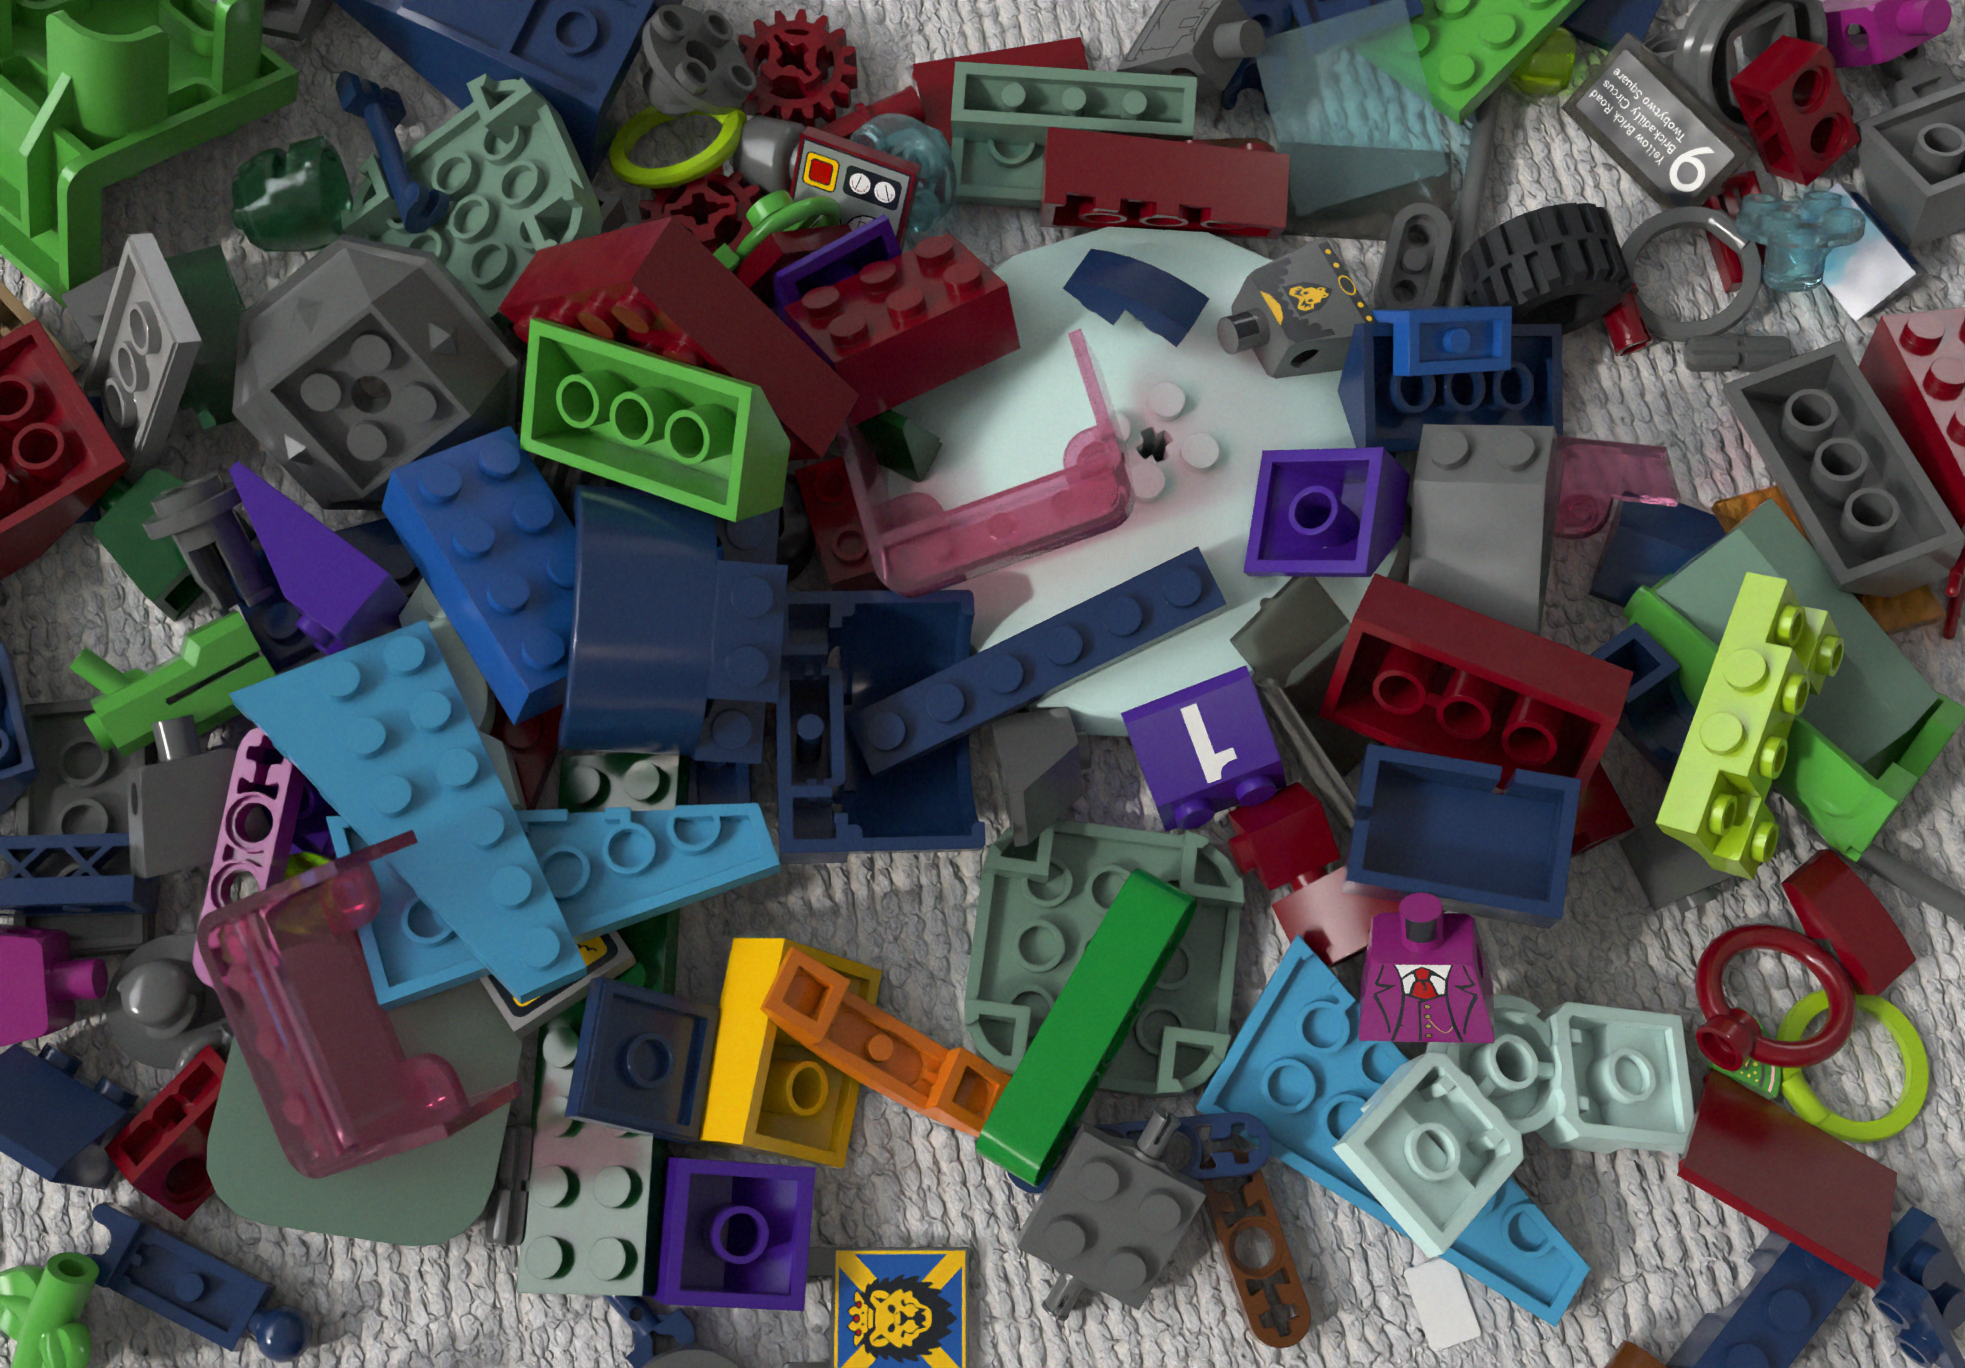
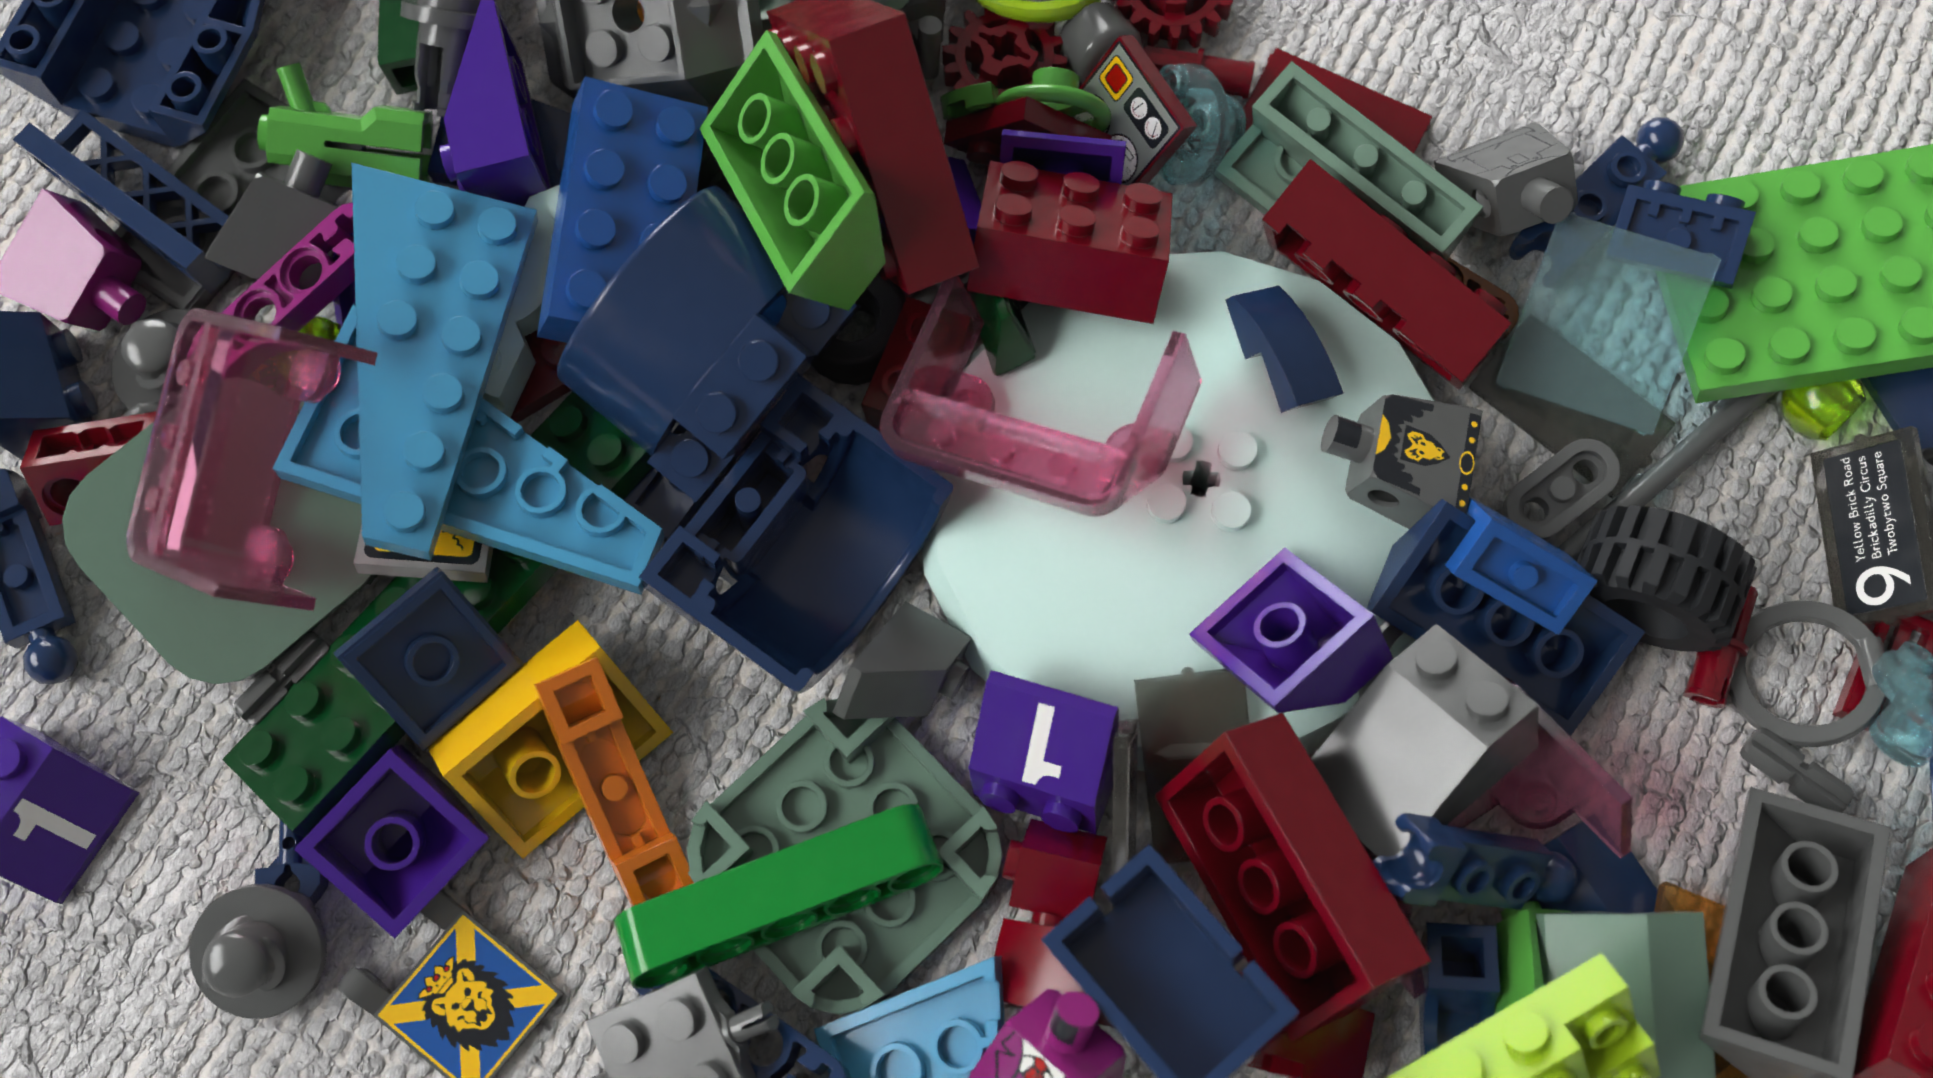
camera: 45 degrees right, 0 degrees up
dark blue plate [845,546,1227,778] -> none
none -> dark blue plate [1372,813,1578,910]

